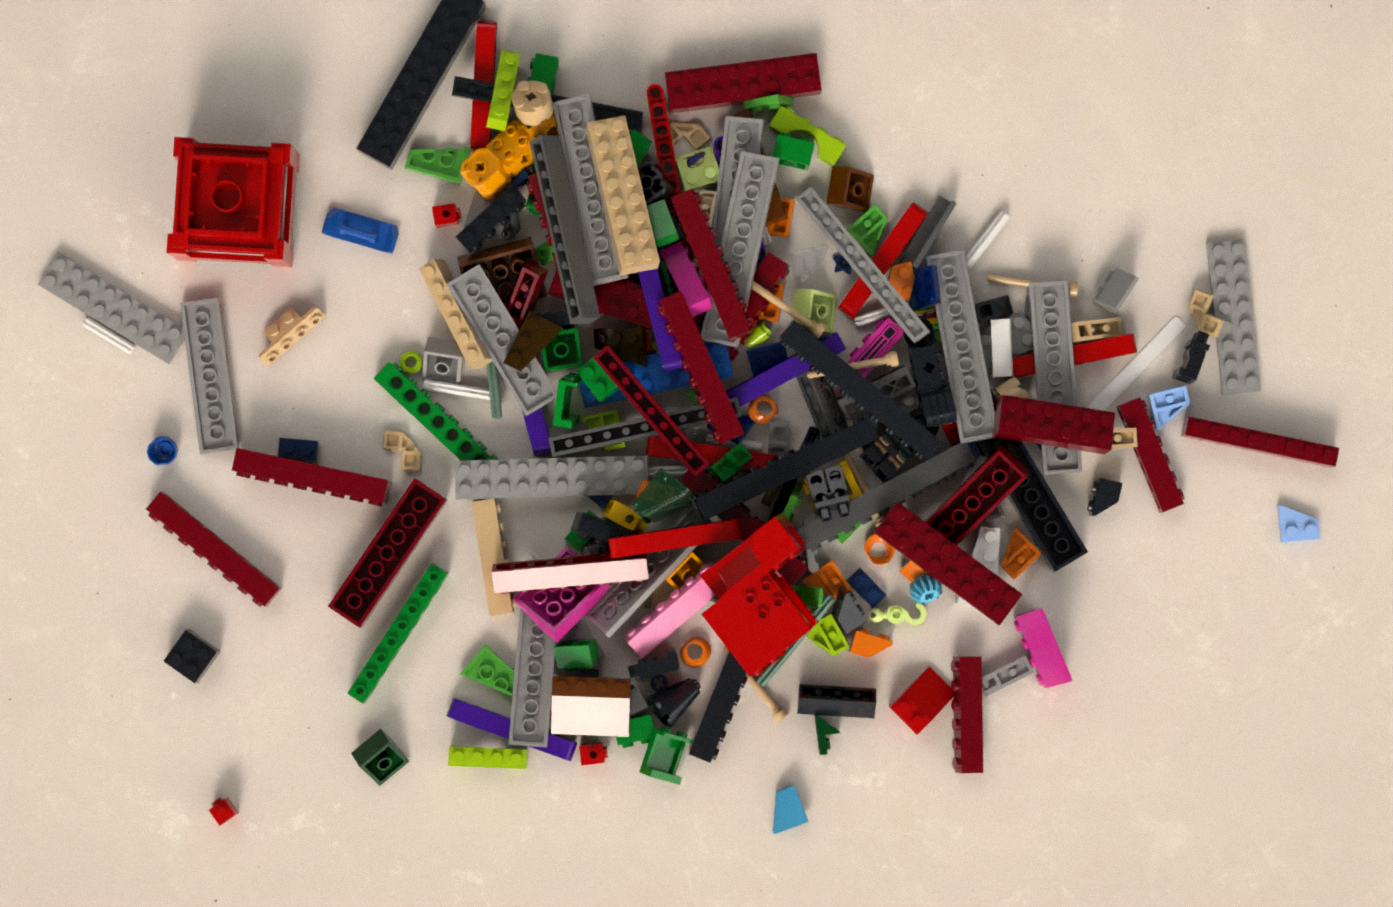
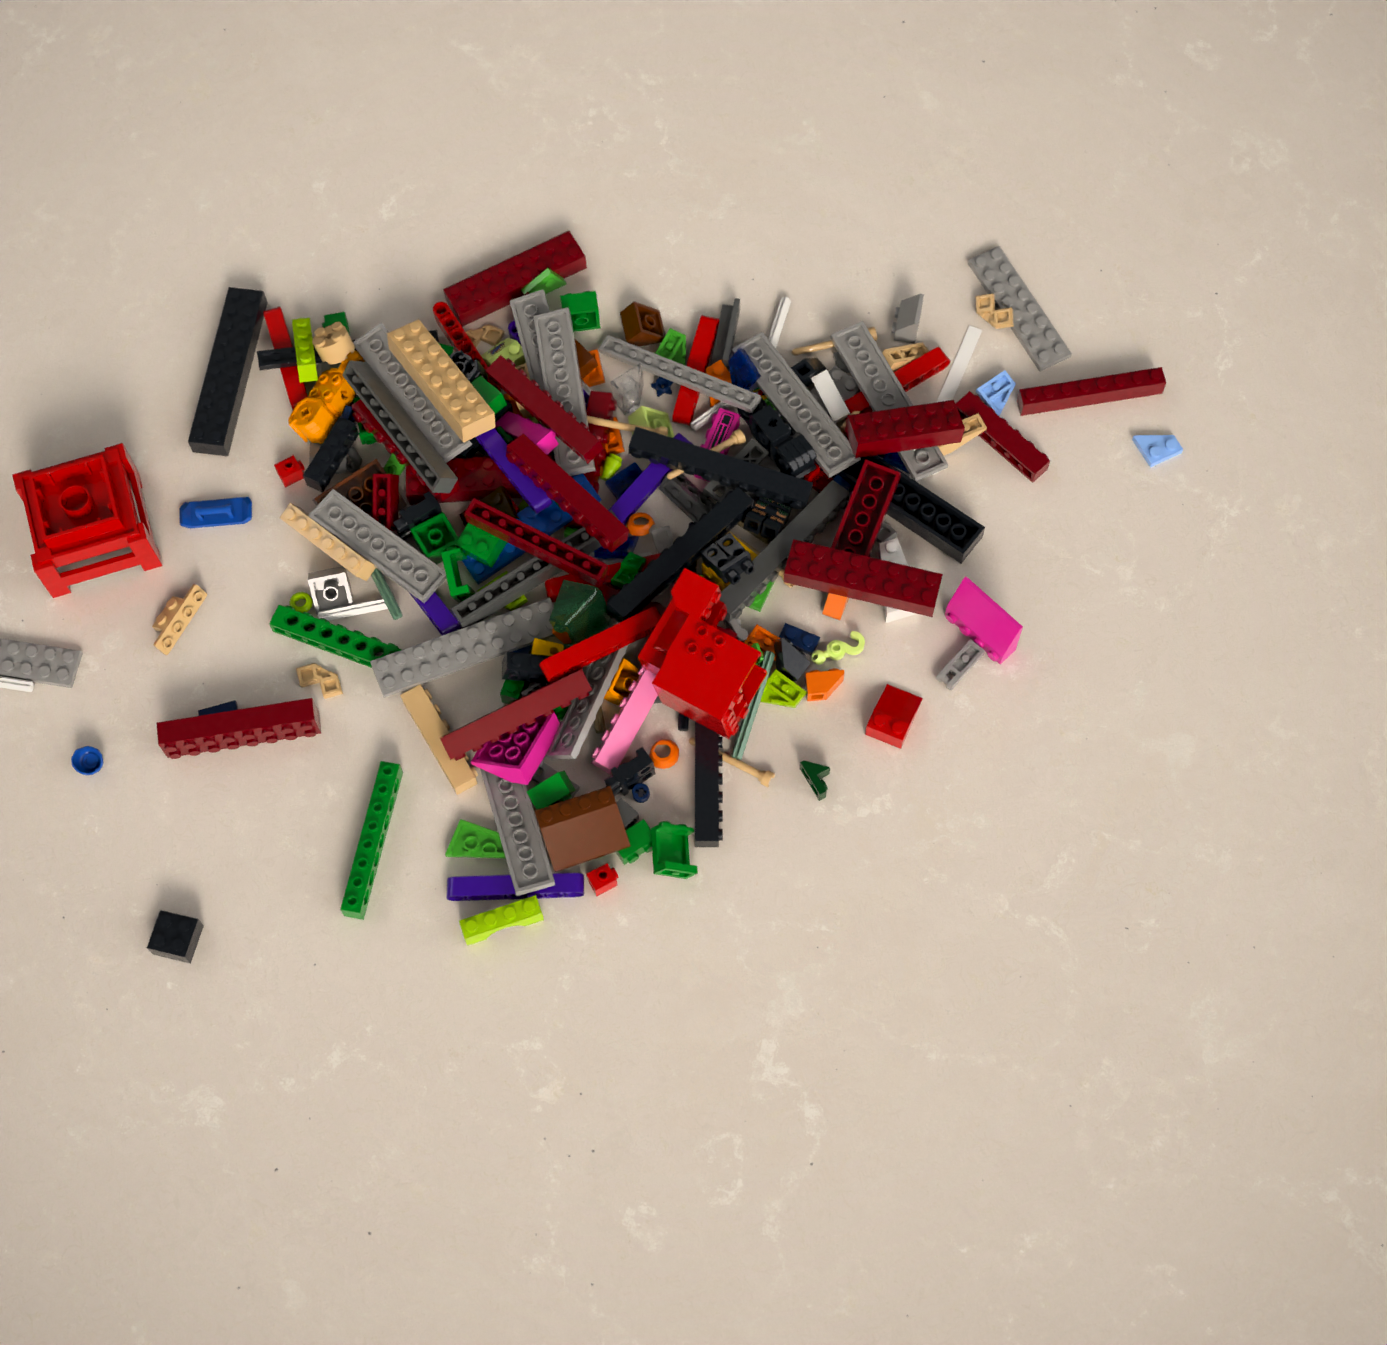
camera: 15 degrees left, 20 degrees down
dark red brick [146,491,282,607] -> none
light grey plate [180,298,239,455] -> none
red brick [209,797,239,826] -> none
dark red brick [328,478,448,628] -> none
dark green slope [351,729,409,786] -> none
bright green wing [405,147,470,184] -> none
dark brown wing [503,311,564,372] -> none
black cone [646,678,701,729] -> none
lime arch [769,106,846,167] -> none
dark azure slope [773,785,809,834] -> none
black brick [797,684,876,718] -> none
orange piece [864,534,895,565] -> none
medium azure gear [909,573,943,604] -> none
dark red brick [951,656,983,773] -> none
orange wing [1001,527,1042,580] -> none
black slope [1087,478,1123,517] -> none
black hips [1171,331,1210,384] -> none

